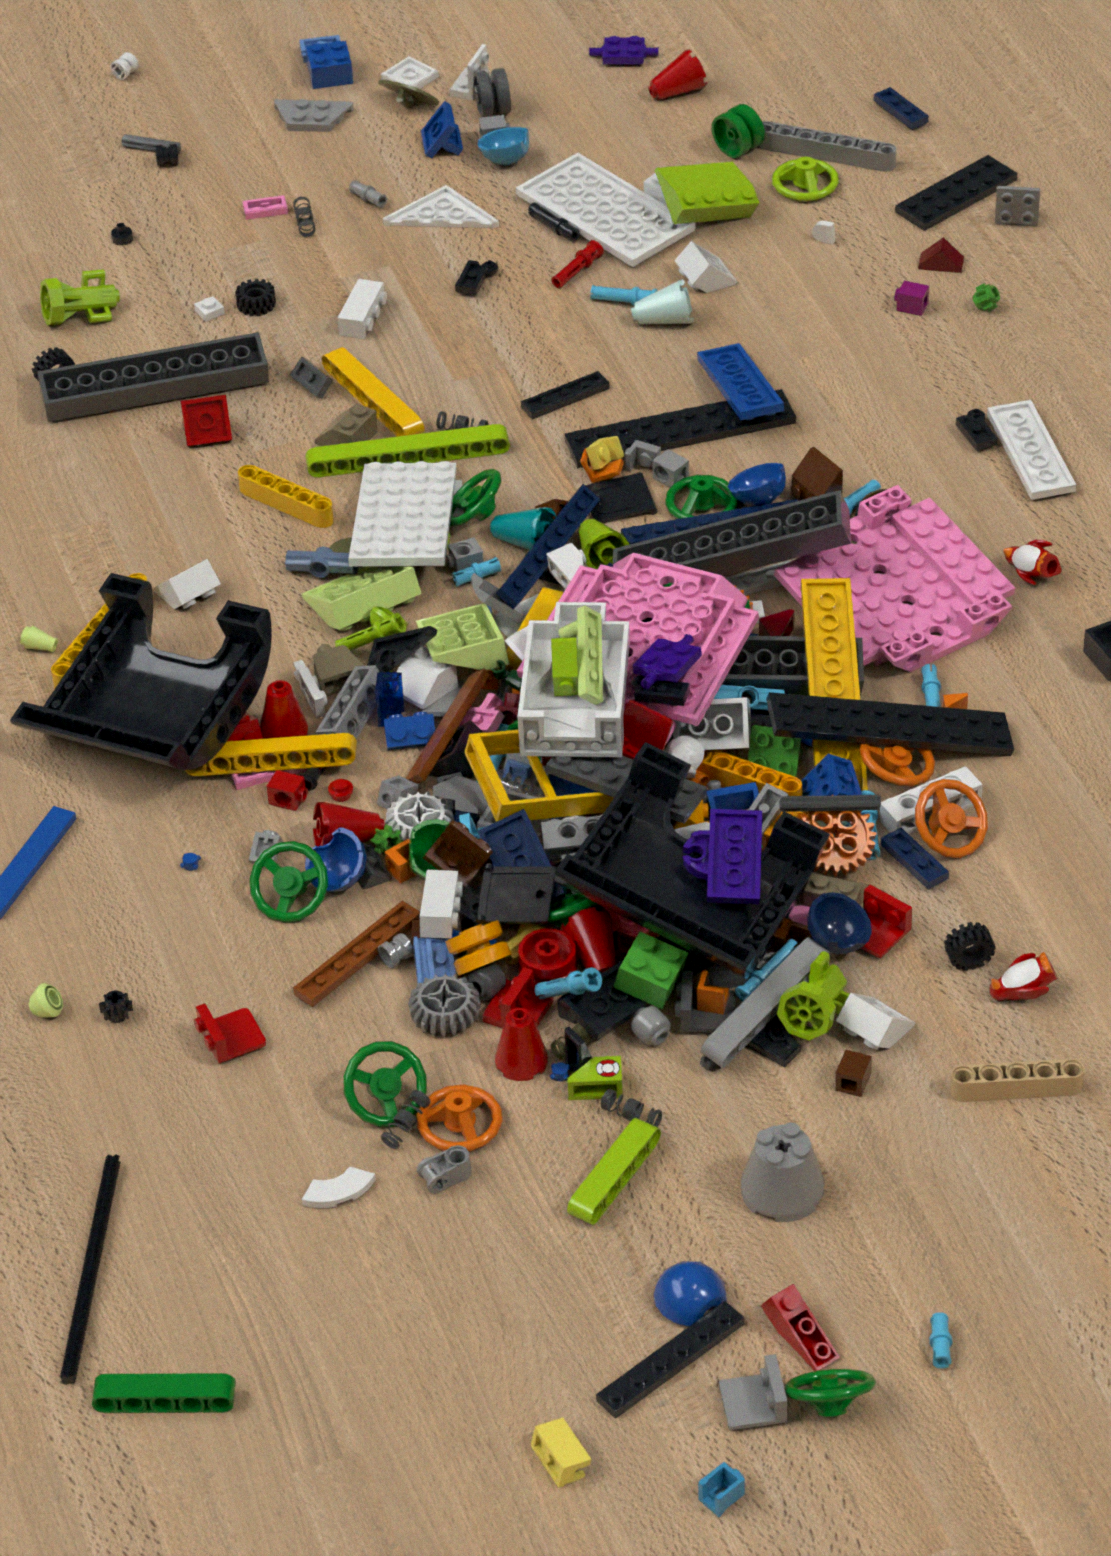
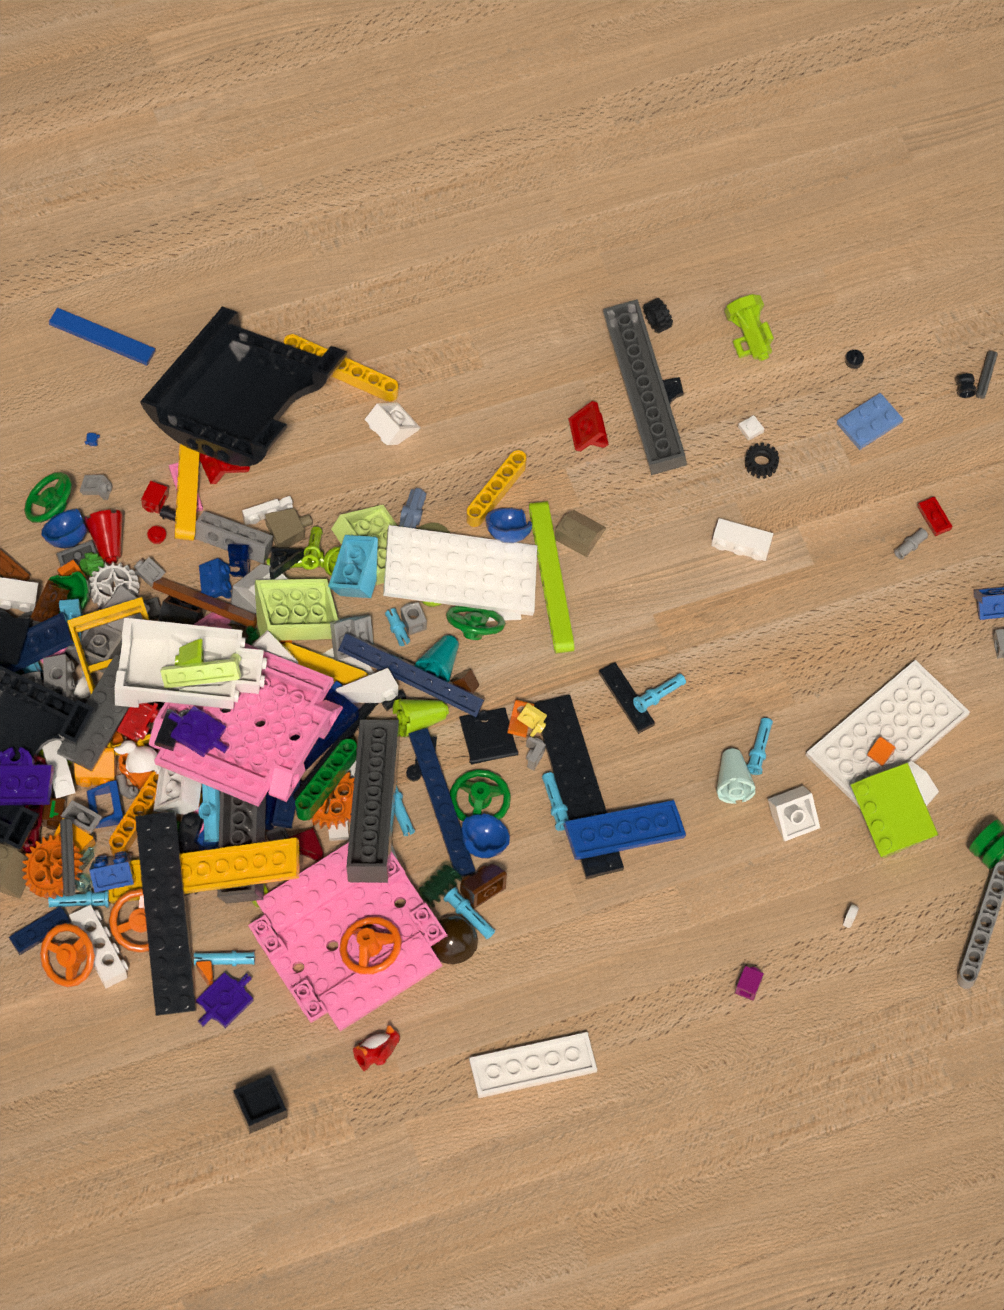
camera: 85 degrees right, 20 degrees up
yellowish green cone [20,626,58,652] -> none
bright pink tile [242,195,288,220] -> none
red cone [260,680,308,739] -> none
dark grey plate [290,356,333,399] -> none
dark grey piece [293,196,316,237] -> none
yellow beam [321,347,425,437] -> none
white tile [383,185,499,228] -> none
dark grey piece [436,411,489,430] -> none
black hinge [455,260,498,296] -> none
dark azure cylinder [478,127,529,166] -> none
black pin [528,202,580,242] -> none
red pin [551,240,604,289] -> none
light grey brick [652,449,689,488] -> none
lime piece [772,157,839,201] -> none
black plate [895,155,1018,231] -> none
dark red slope [918,237,964,273] -> none
black hinge [956,409,998,451] -> none
bright green gear [973,283,1000,312] -> none
light grey bracket [995,186,1040,226] -> none
none -> dark purple plate [196,972,254,1029]
none -> medium azure slope [328,535,378,598]
none -> orange piece [339,917,402,974]
none -> blue cylinder [485,508,532,543]
none -> medium azure pin [542,772,571,831]
none -> medium azure pin [633,673,686,713]
none -> medium blue plate [837,393,903,450]
none -> orange slope [867,737,895,767]
none -> red plate [917,496,953,537]

